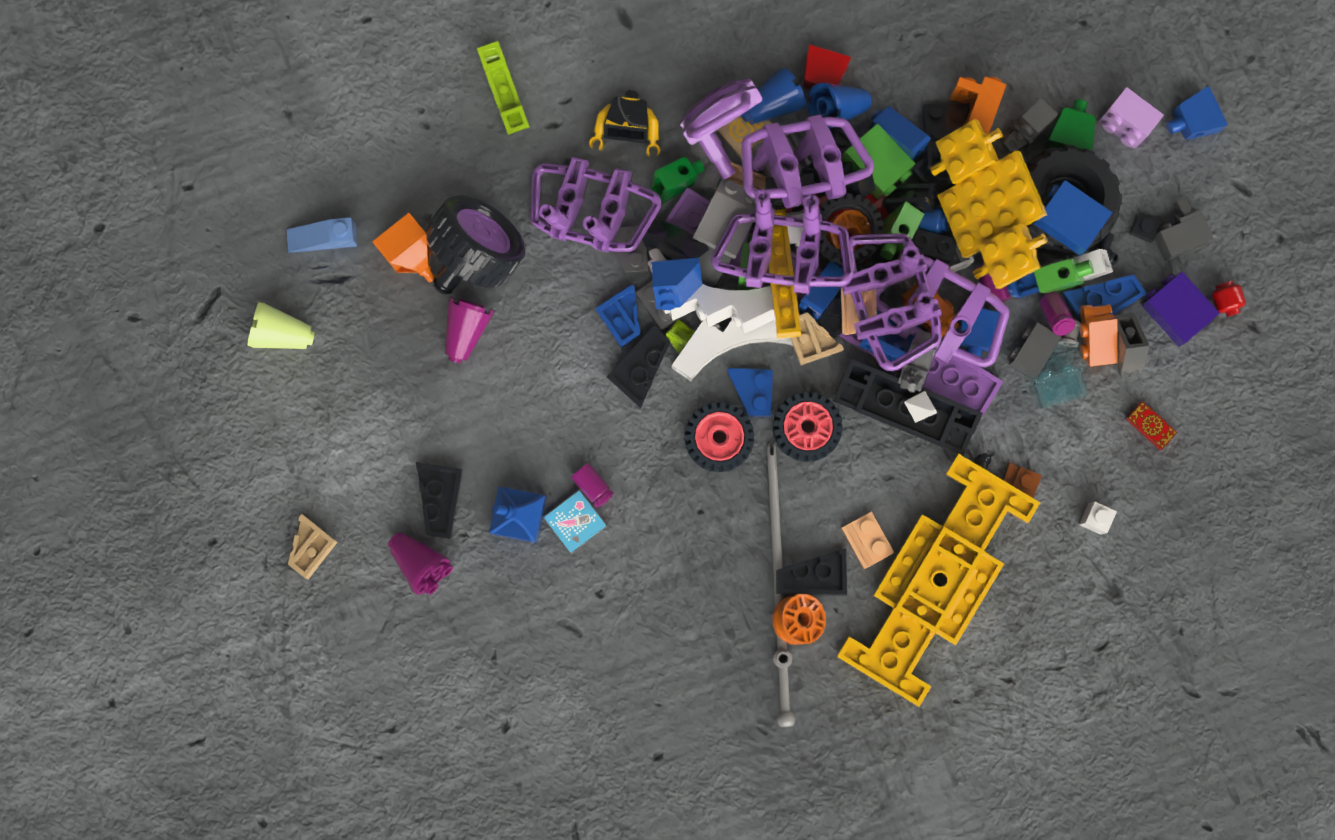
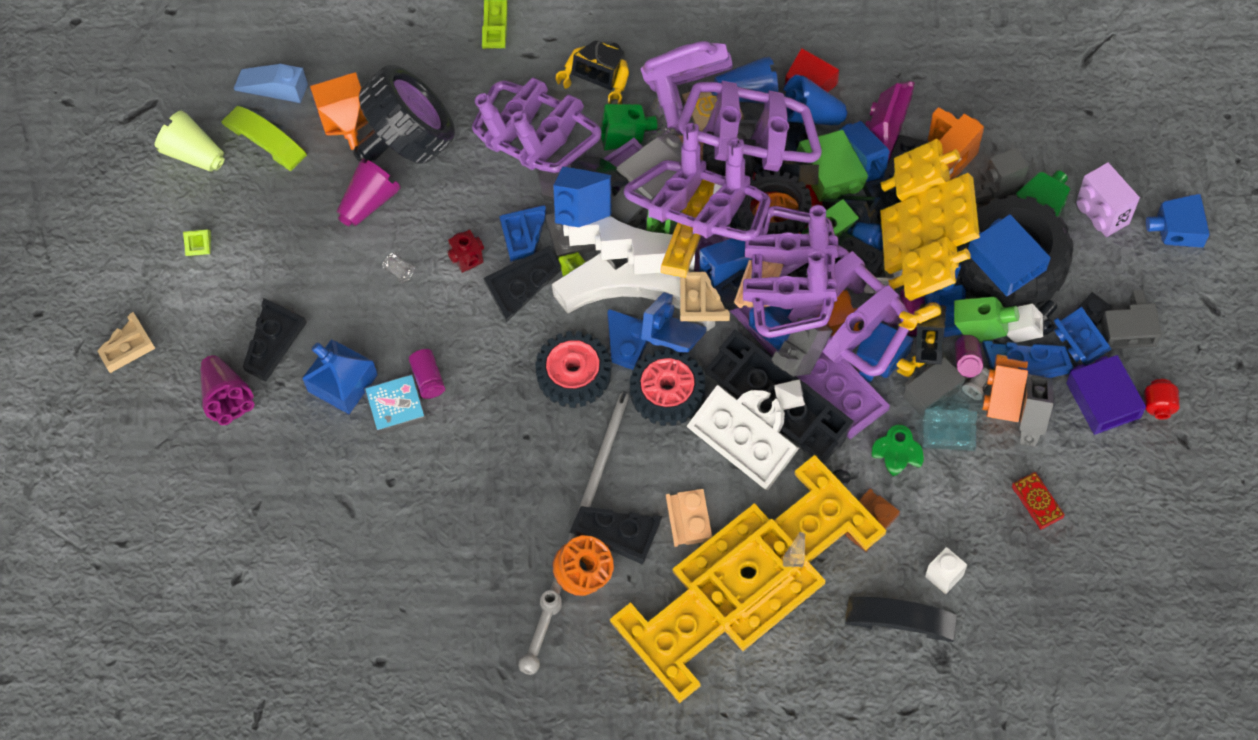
camera: 25 degrees right, 20 degrees down
none -> lime slope [183,230,211,256]
none -> lime slope [221,106,307,171]
none -> clear bush [382,252,415,284]
none -> dark red brick [447,229,484,273]
none -> blue bracket [641,292,707,352]
none -> white plate [687,385,799,490]
none -> clear slope [783,532,805,567]
none -> black slope [845,597,957,642]
none -> magenta wedge [865,81,915,165]
none -> green plate [871,425,924,476]
none -> torso [897,302,946,377]
none -> blue bracket [1053,307,1111,366]

